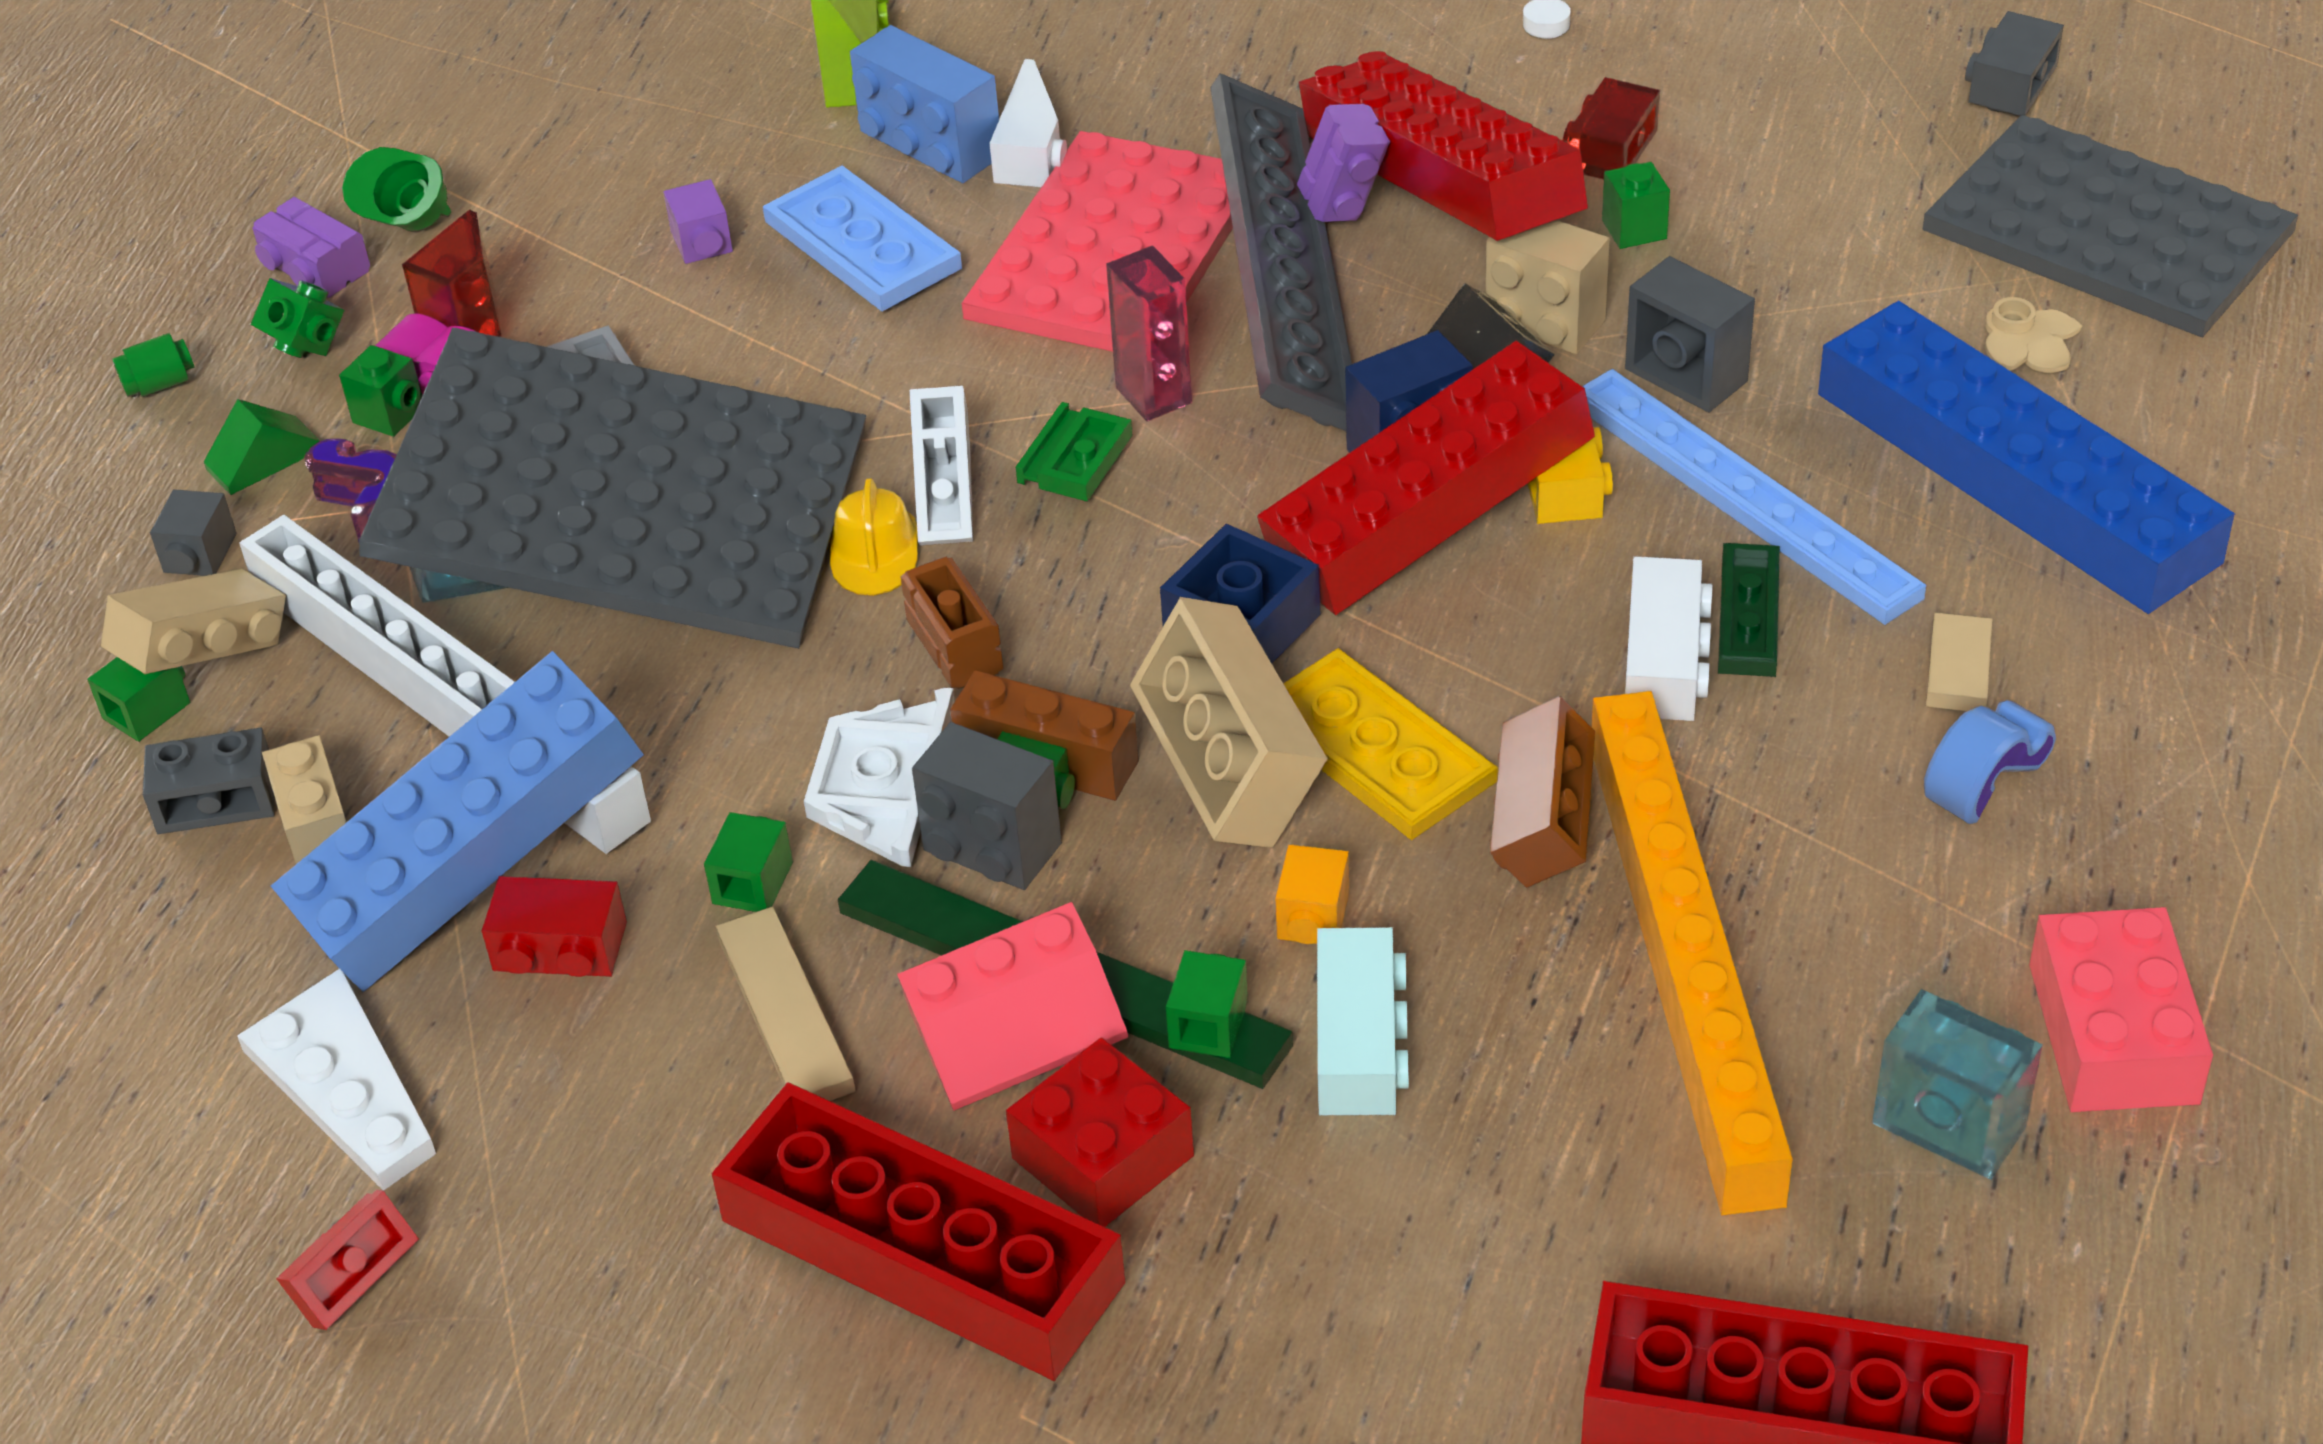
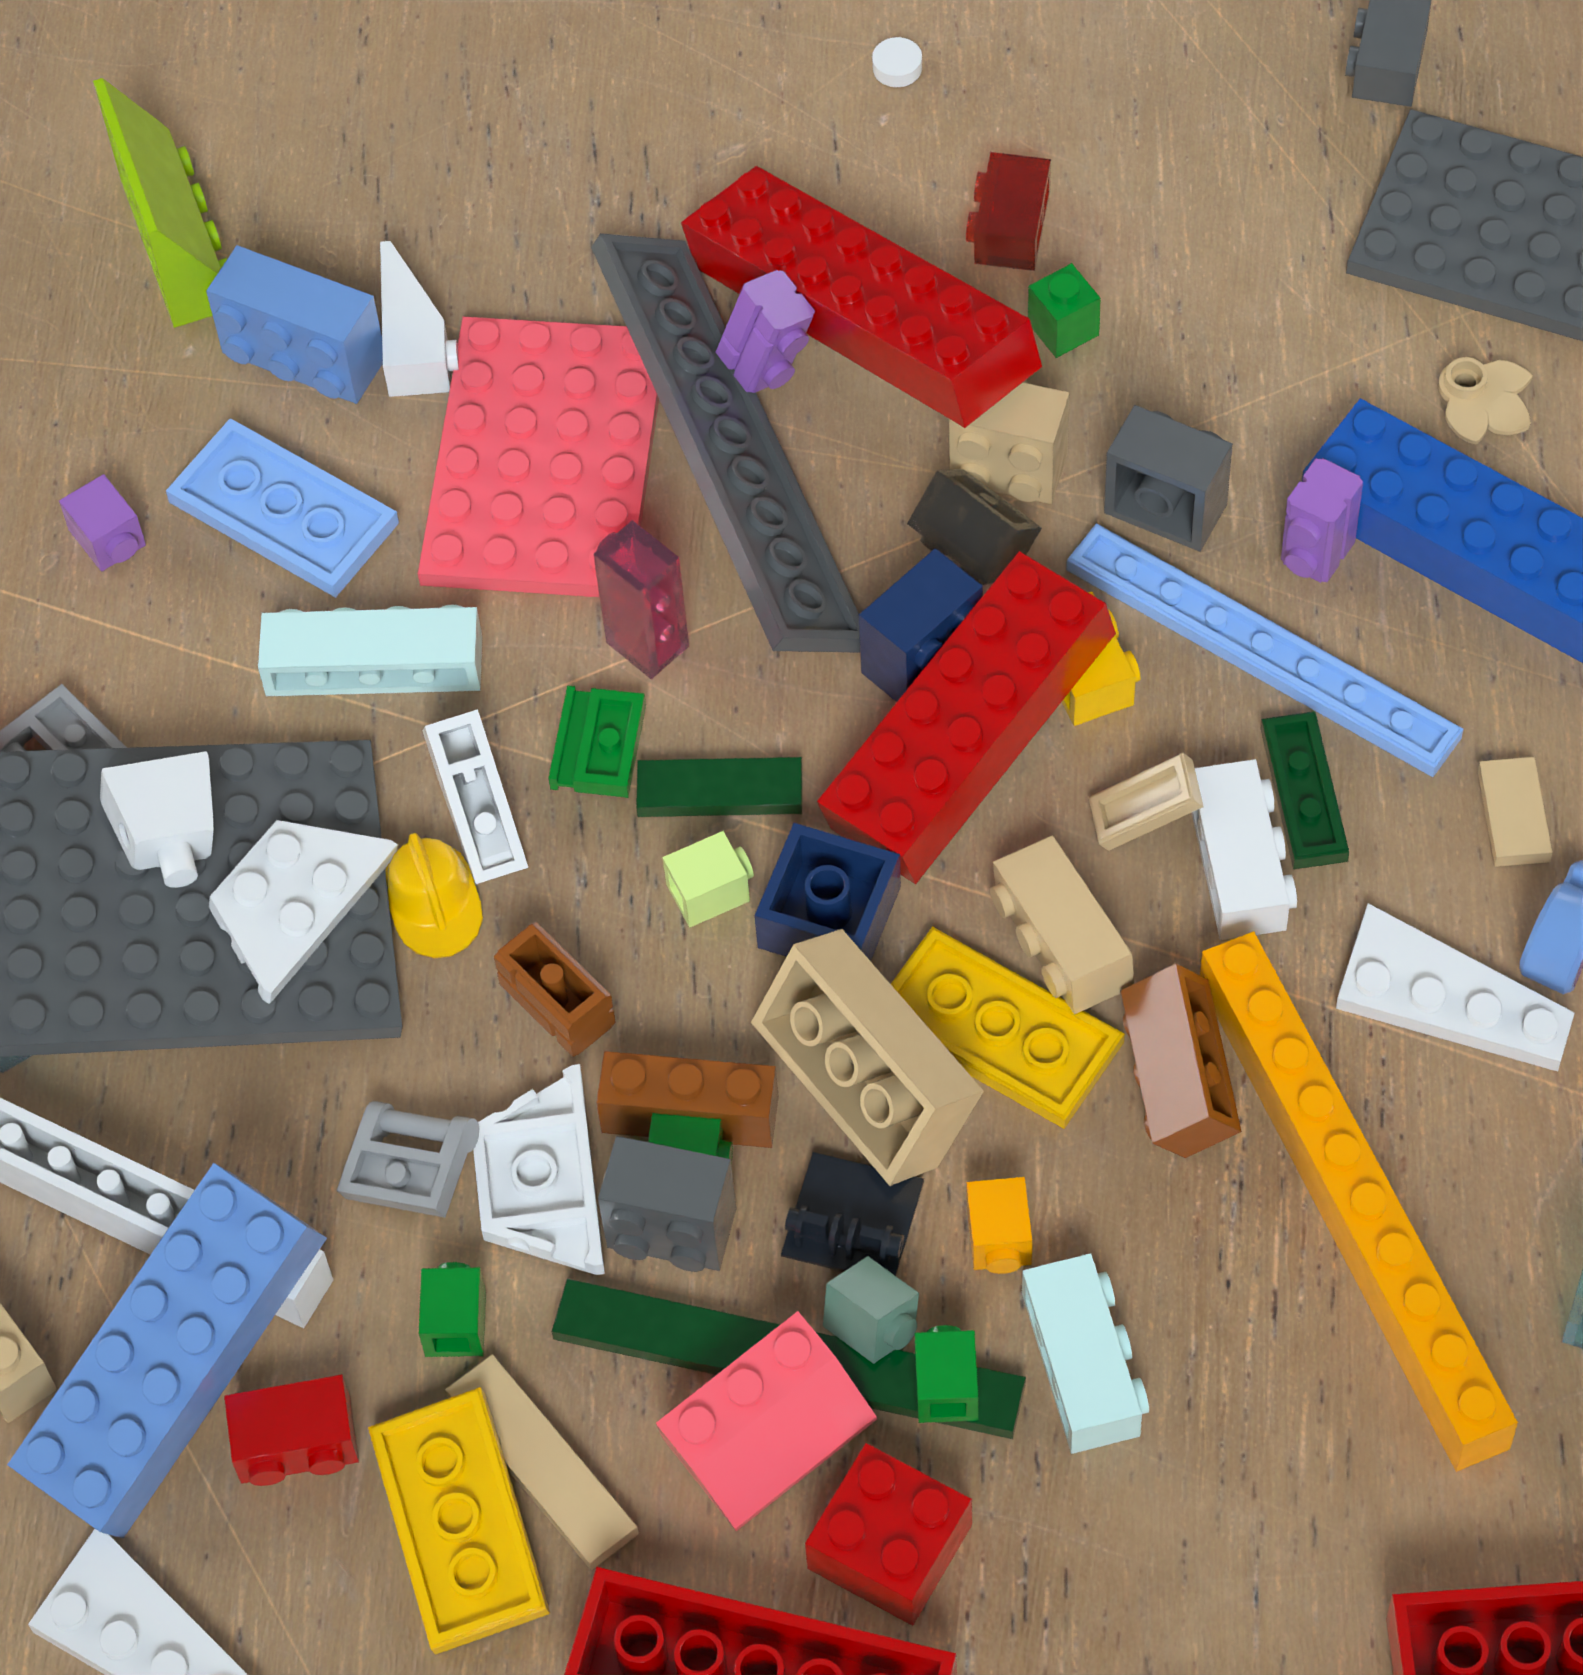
camera: 15 degrees left, 15 degrees up
none -> white torso [100,751,213,888]
none -> white wing [209,820,398,1004]
none -> light aqua brick [258,605,482,696]
none -> light grey plate [336,1101,479,1218]
none -> yellow tile [368,1387,550,1655]
none -> dark green tile [636,757,802,817]
none -> yellowish green brick [663,831,754,928]
none -> black hinge [781,1152,924,1276]
none -> sand green brick [823,1256,919,1364]
none -> tan brick [990,835,1134,1014]
none -> tan tile [1088,753,1204,851]
none -> medium lavender brick [1281,458,1363,583]
none -> white wing [1336,903,1574,1072]

